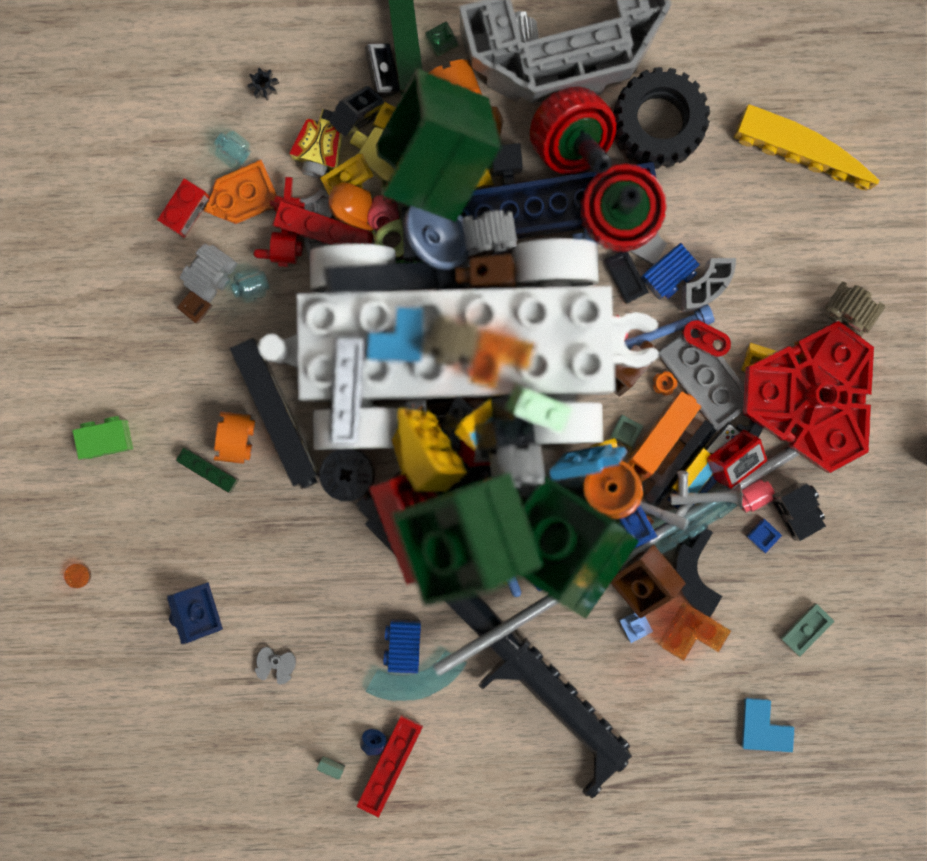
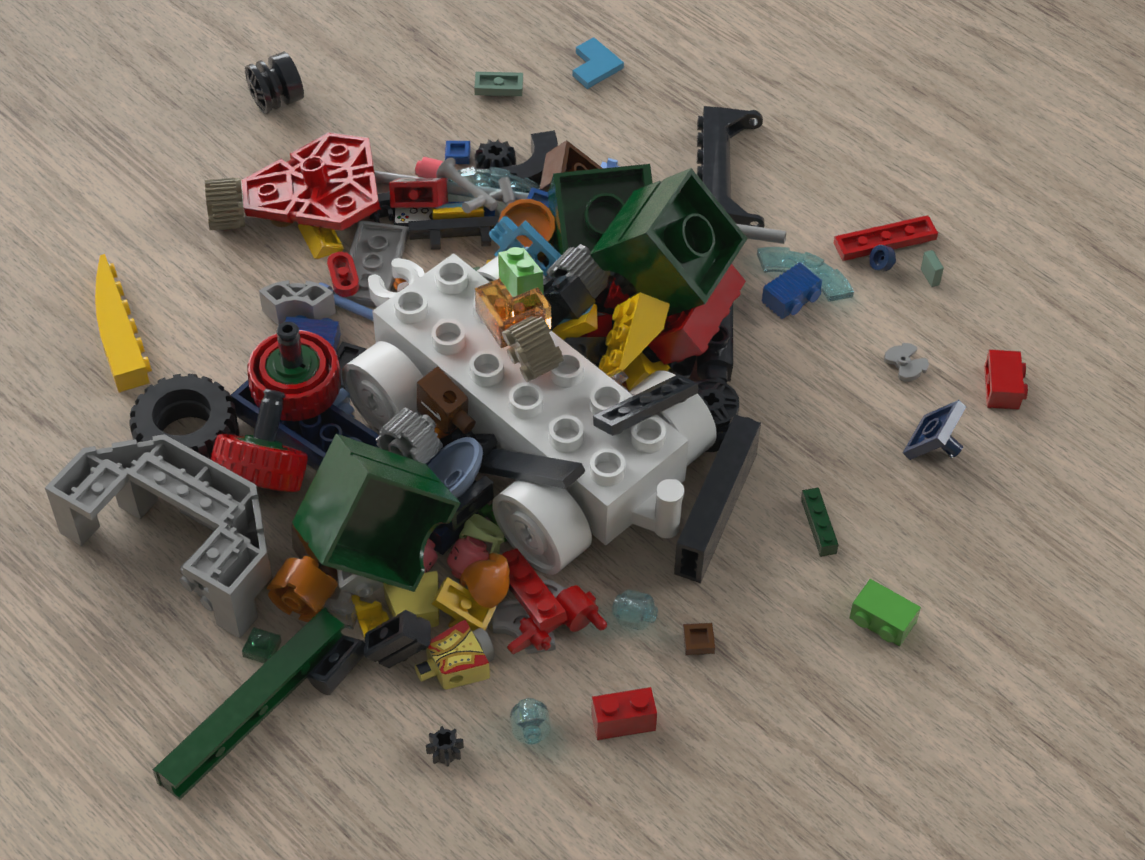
camera: 135 degrees left, 35 degrees down
clear orange tile [64,563,91,589] -> none
light grey brick [180,243,238,303] -> none
orange tile [204,160,277,224] -> none
orange brick [214,411,256,464] -> none
dark azure tile [368,307,424,363] -> none
orange slope [625,391,702,483] -> none
clear orange brick [658,602,731,661] -> none
black brick [772,483,826,541] -> none
none -> black gear [475,138,516,177]
none -> red brick [984,349,1028,410]

